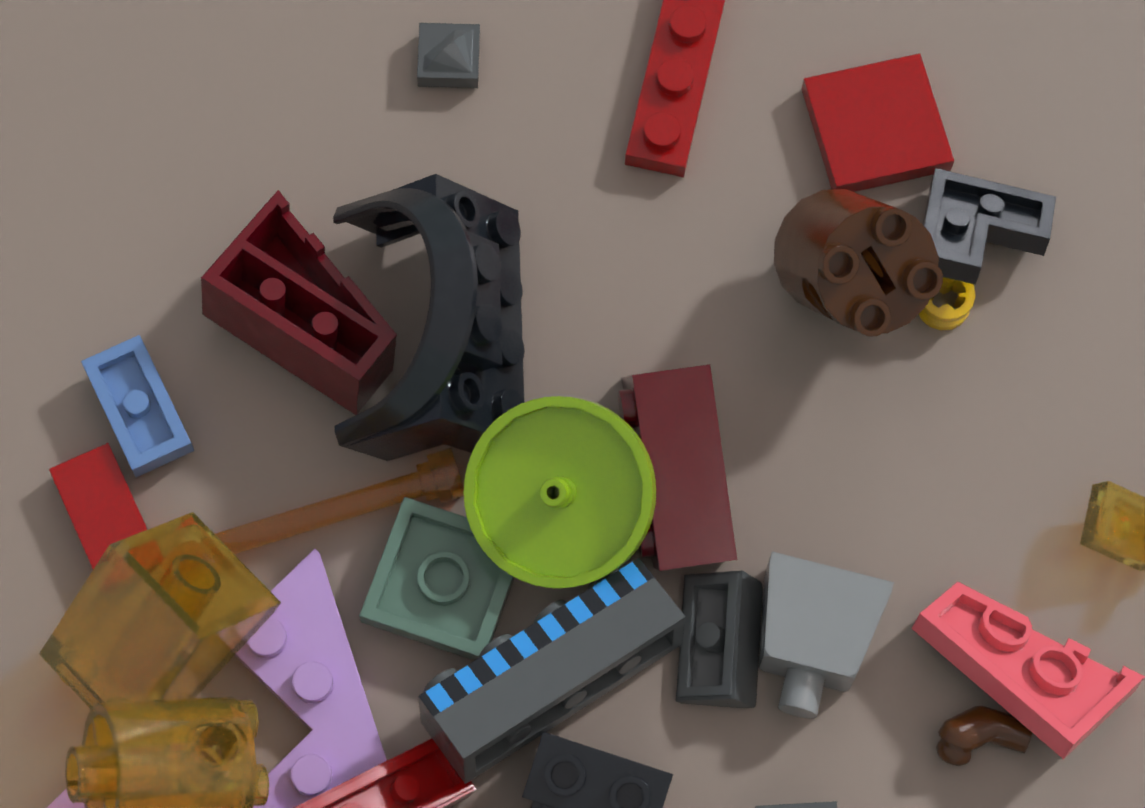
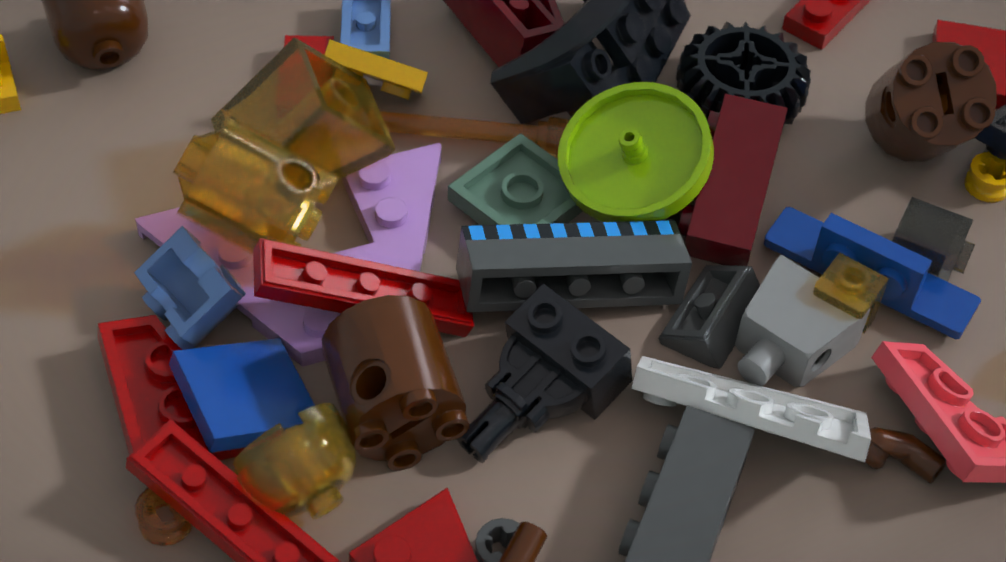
camera: 25 degrees right, 20 degrees down
none -> yellow plate [323,39,428,100]
none -> white wing [631,356,871,462]
none -> black gear [676,21,811,124]
none -> blue bracket [763,207,981,339]
none -> clear yellow bracket [813,252,889,333]
none -> clear smoke brick [892,197,975,282]

